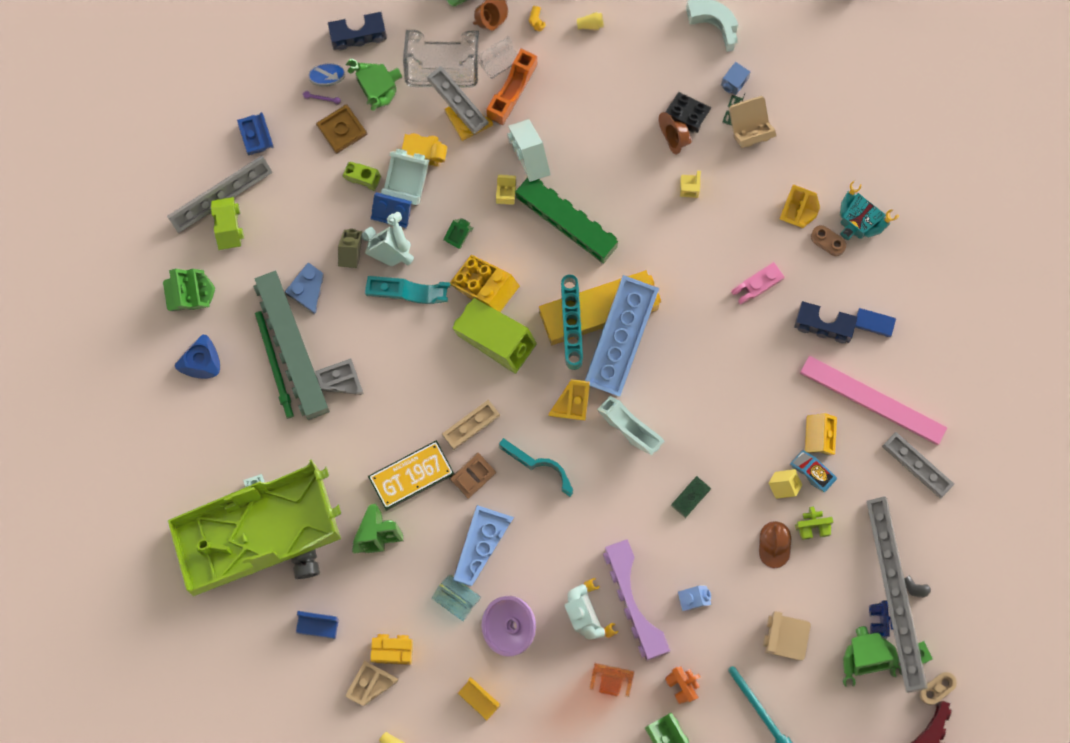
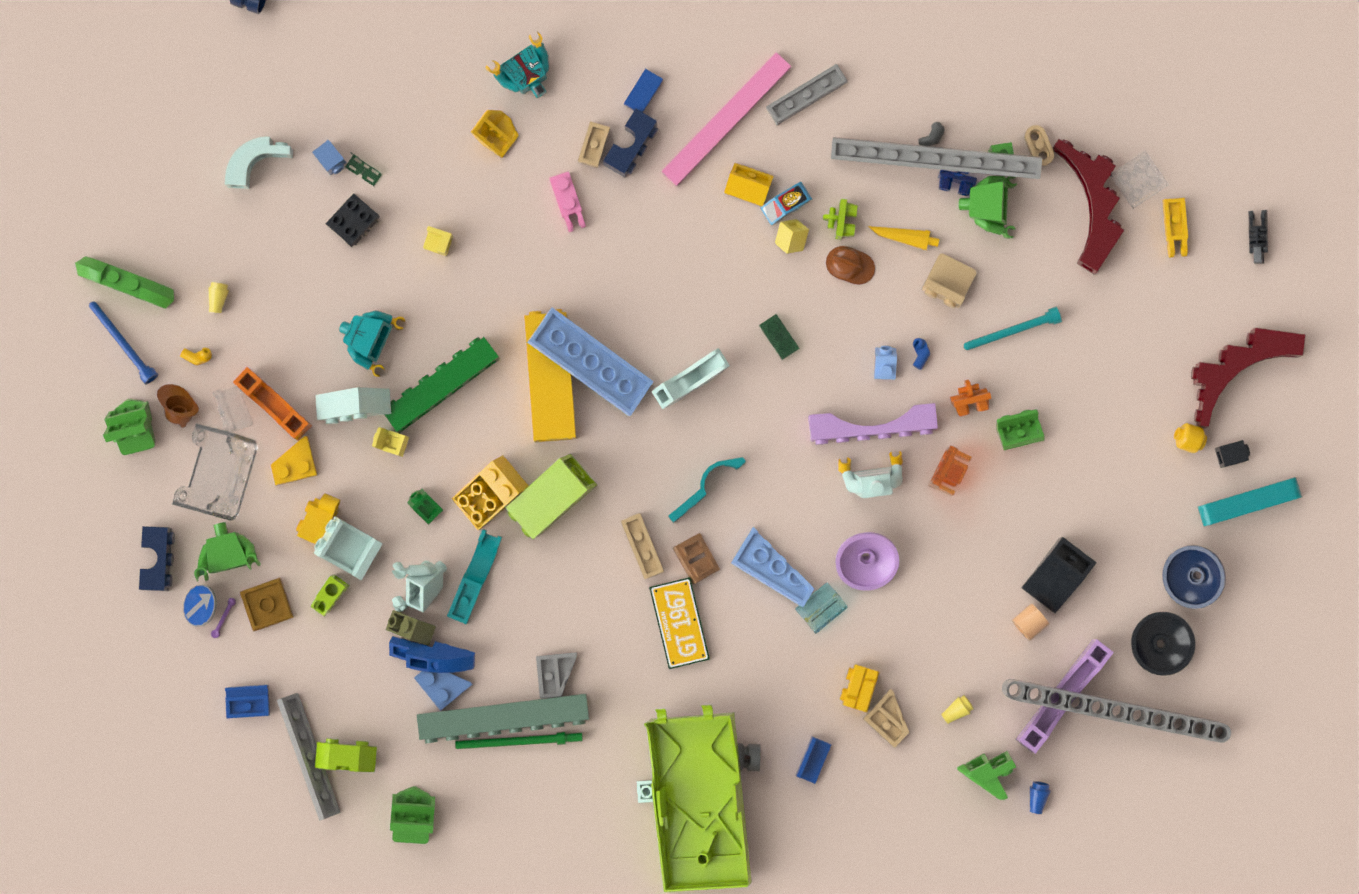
camera: 75 degrees left, 10 degrees up
blue hat [175,334,220,379] -> none
bright green piece [352,504,403,553] -> none
blue plate [370,192,412,228] -> none
light grey tile [426,66,489,135] -> none
yellow panel [458,677,500,721] -> none
yellow wing [549,379,590,421] -> none
teal beam [561,274,583,370] -> none
dark orange piece [659,112,692,155] -> none
tan bracket [729,96,776,148] -> none
medium nougat plate [811,225,846,256] -> none
none -> teal torso [339,310,405,377]
none -> blue slope [389,636,475,673]
none -> tan plate [578,121,610,168]
none -> yellow bar [868,226,939,250]
none -> blue arm [913,338,930,370]

